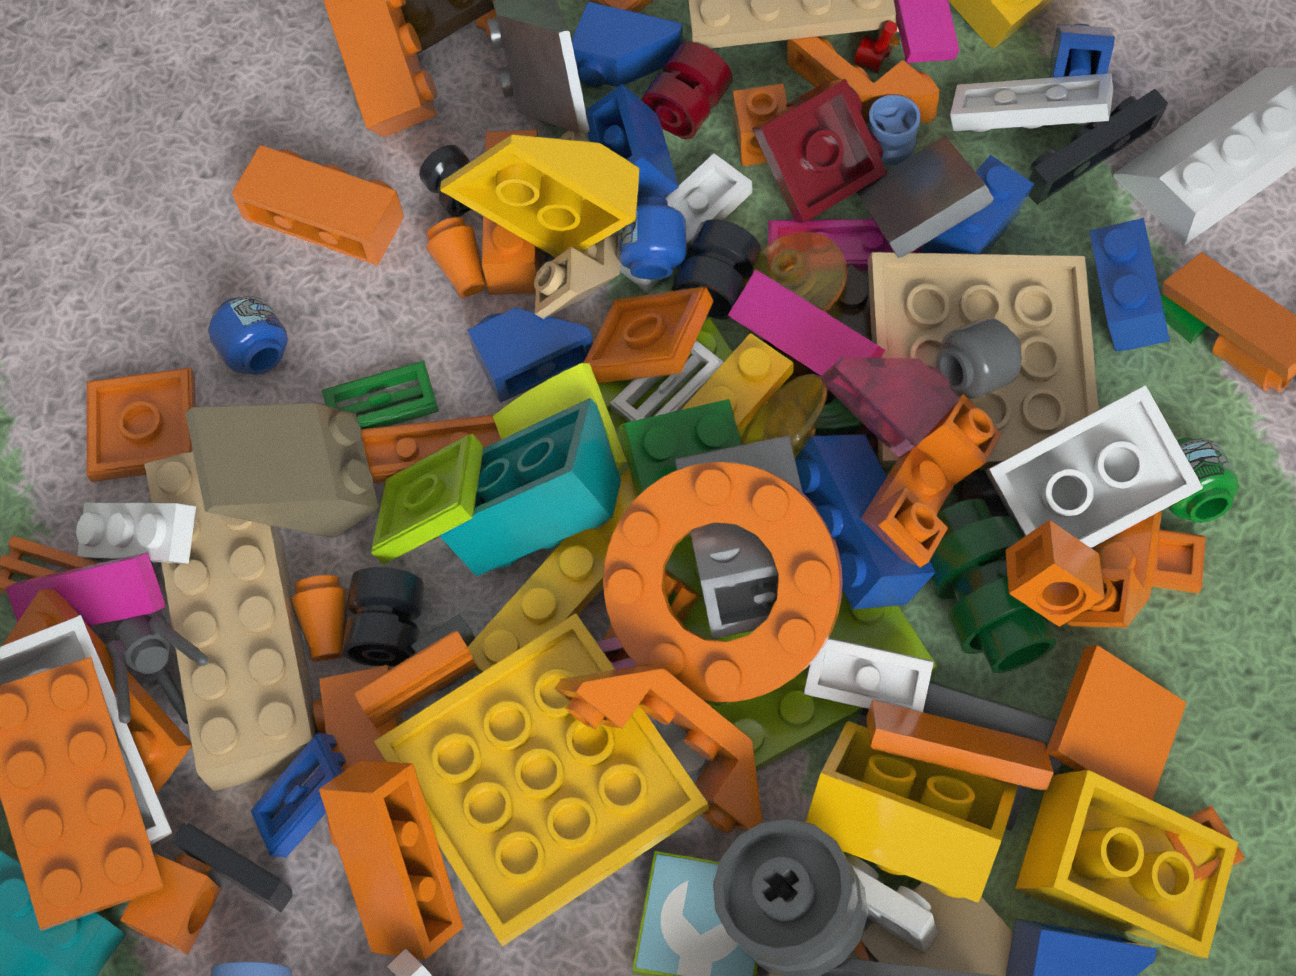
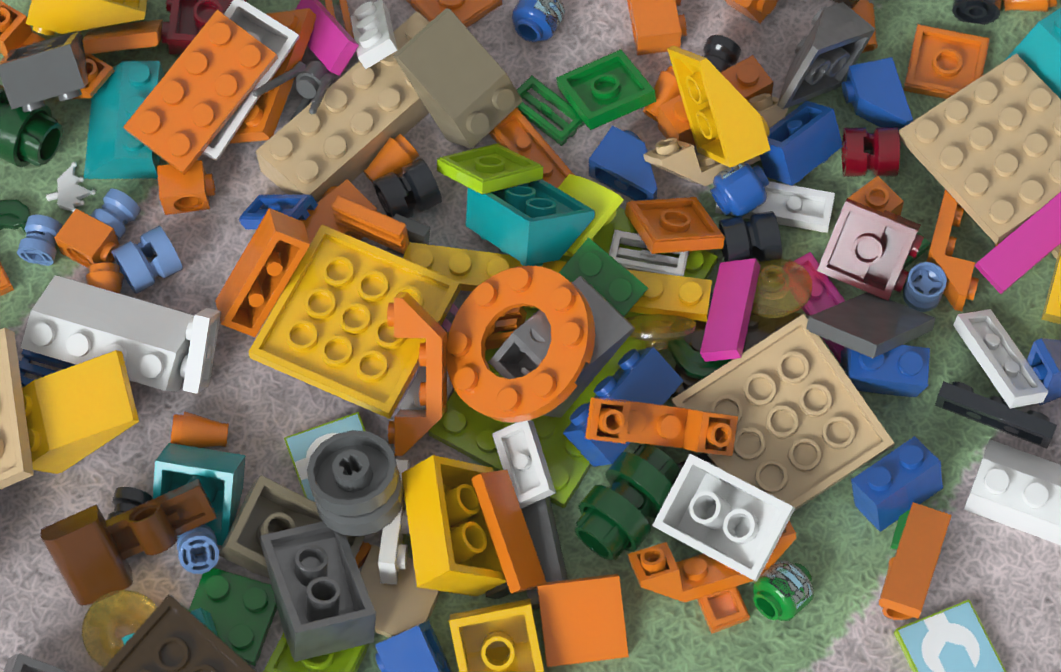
camera: 55 degrees right, 0 degrees up
black tile [172,823,293,913] -> none
clear pink slope [818,357,960,457] -> none
red hand [854,21,897,73] -> none
dark grey head [936,317,1022,399] -> none
orange brick [1005,520,1105,627] -> none
none -> green plate [556,49,656,130]

